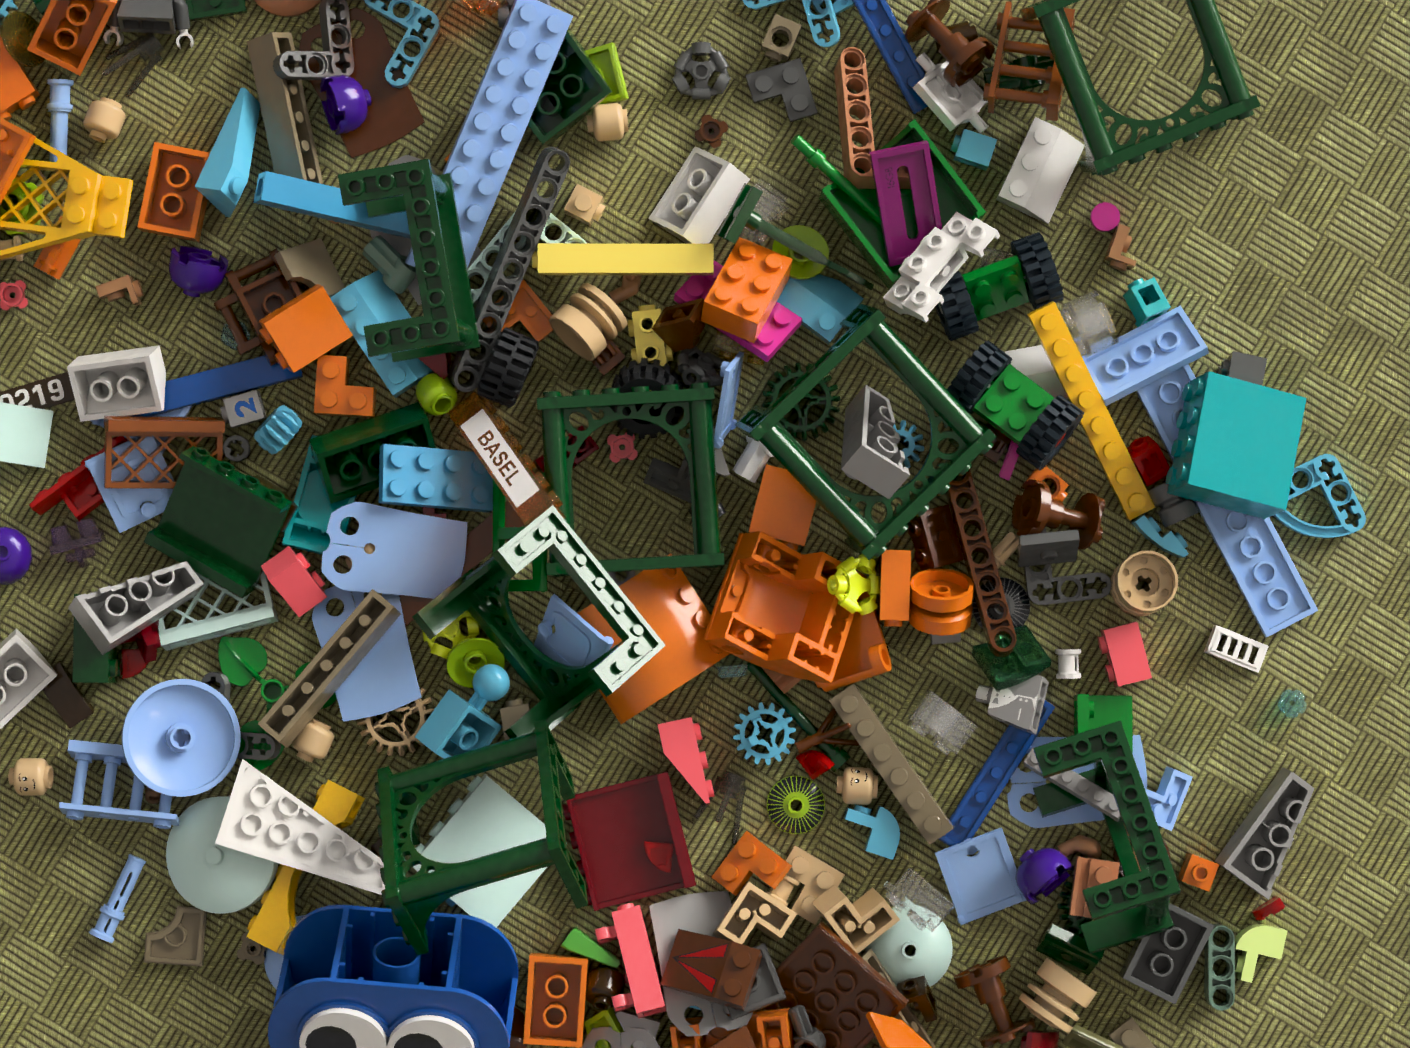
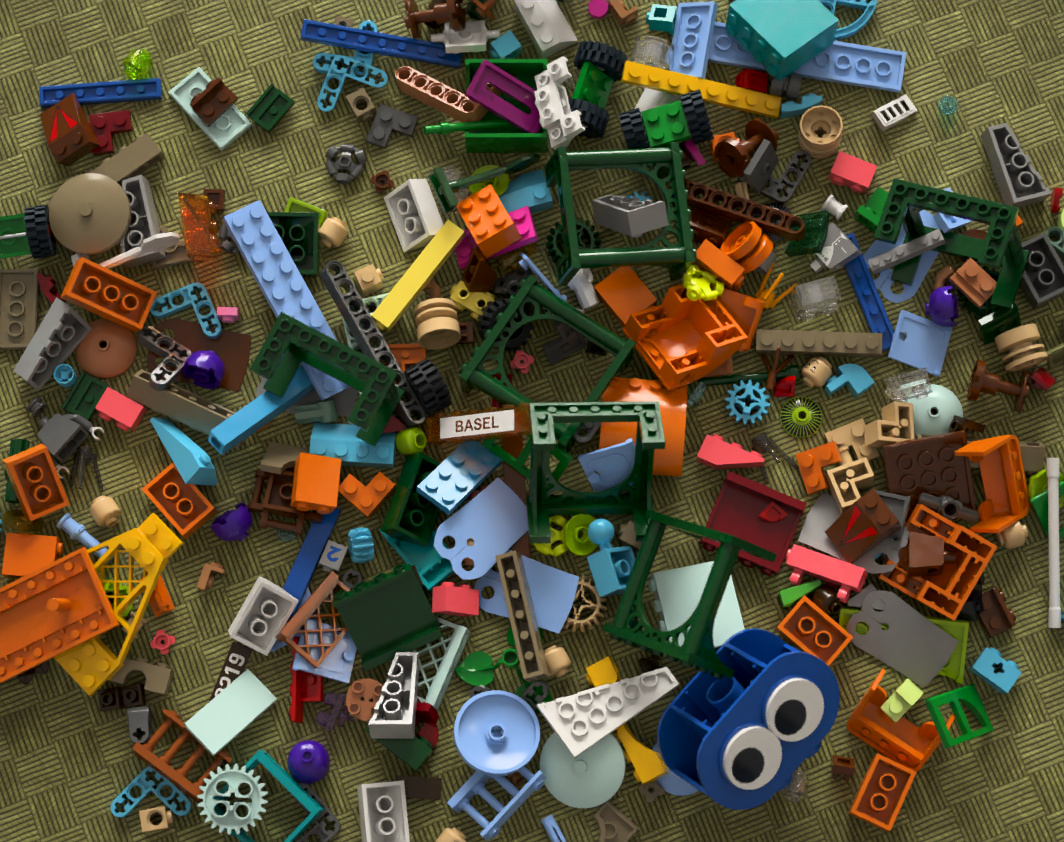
camera: 45 degrees left, 10 degrees down
none -> coral brick [95,387,147,432]
none -> bright pink plate [217,307,240,323]
none -> nougat plate [346,678,383,721]
none -> light orange plant [754,261,798,310]

